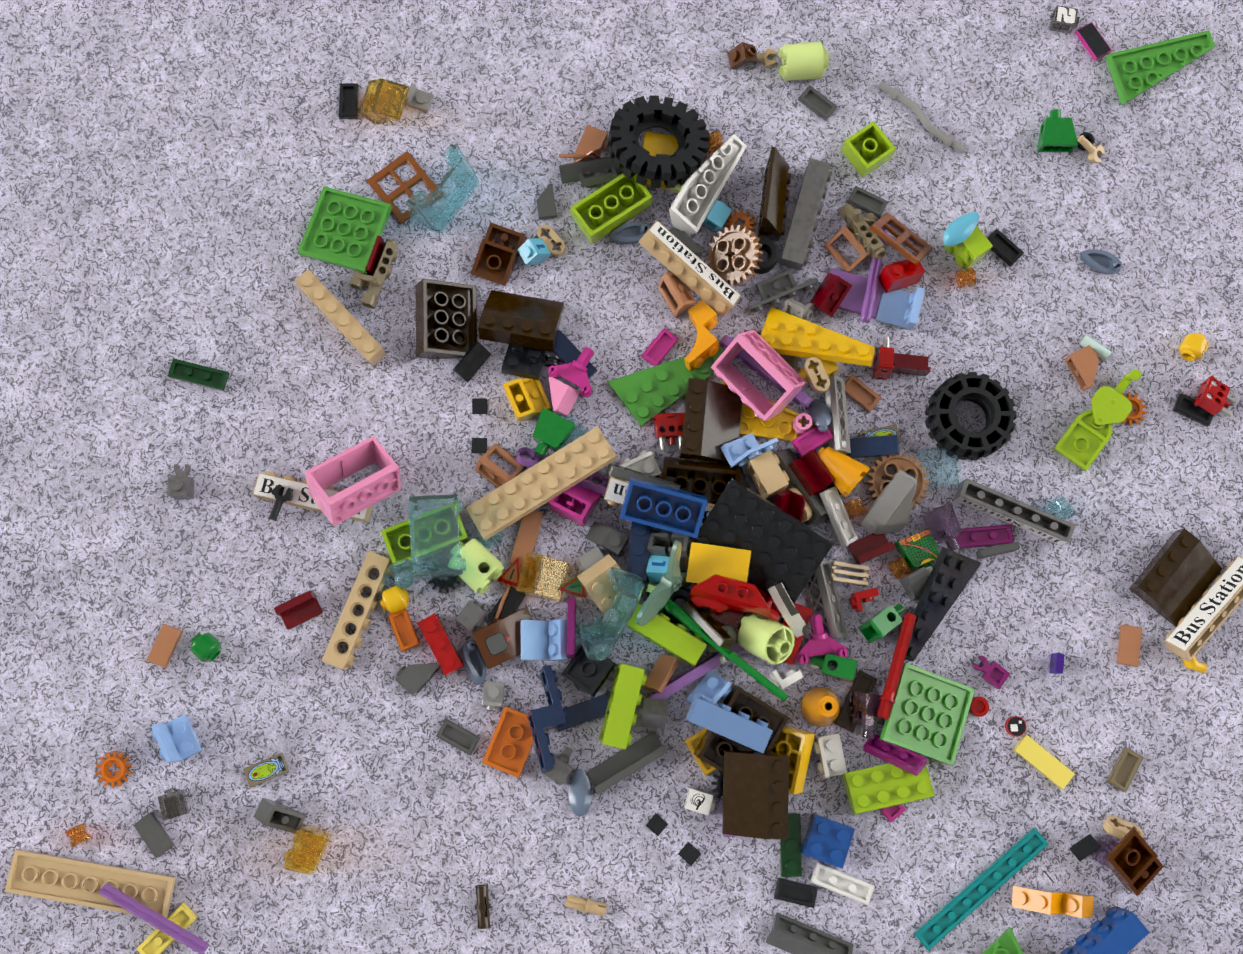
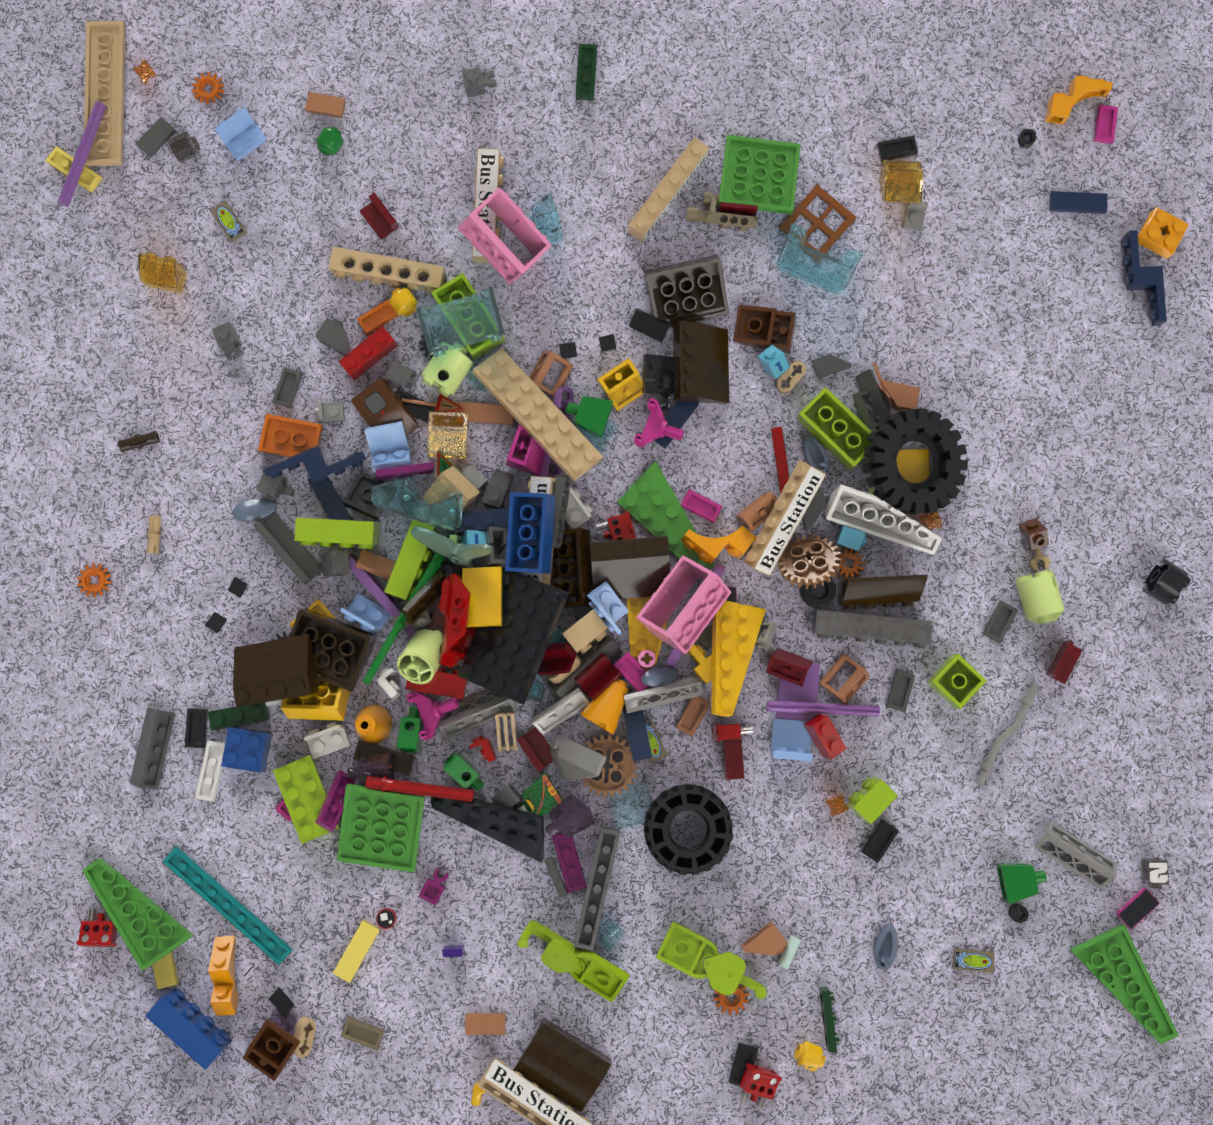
camera: 80 degrees right, 5 degrees up
dark grey slope [254,798,306,834] -> none
black bar [268,484,293,521] -> none
clear light blue tile [389,559,414,589] -> none
sand blue arm [462,640,486,685] -> none
bright pink slope [549,377,580,417] -> none
white brick [684,787,716,815] -> none
medium blue brick [685,695,773,753] -> none
dark grey bracket [746,270,818,313] -> none
white sticker [768,583,810,637] -> none
tan beam [804,357,830,394] -> none
dark tan piece [839,204,886,260] -> none
clear orange wheel [844,497,867,519] -> none
dark orange window [869,212,933,265] -> none
clear orange wheel [888,555,911,579] -> none
medium azure arm [943,212,979,247] -> none
red tile [969,697,989,717] -> none
tan bar [1077,135,1105,163] -> none
none -> flat silver brick [211,322,242,361]
none -> lime plate [517,920,630,1003]
none -> clear light blue slope [528,193,563,245]
none -> red axle [771,427,790,494]
none -> dark green plate [819,986,839,1053]
none -> tile [952,948,995,973]
none -> light grey fence [1034,821,1117,890]
none -> dark red panel [1046,640,1082,684]

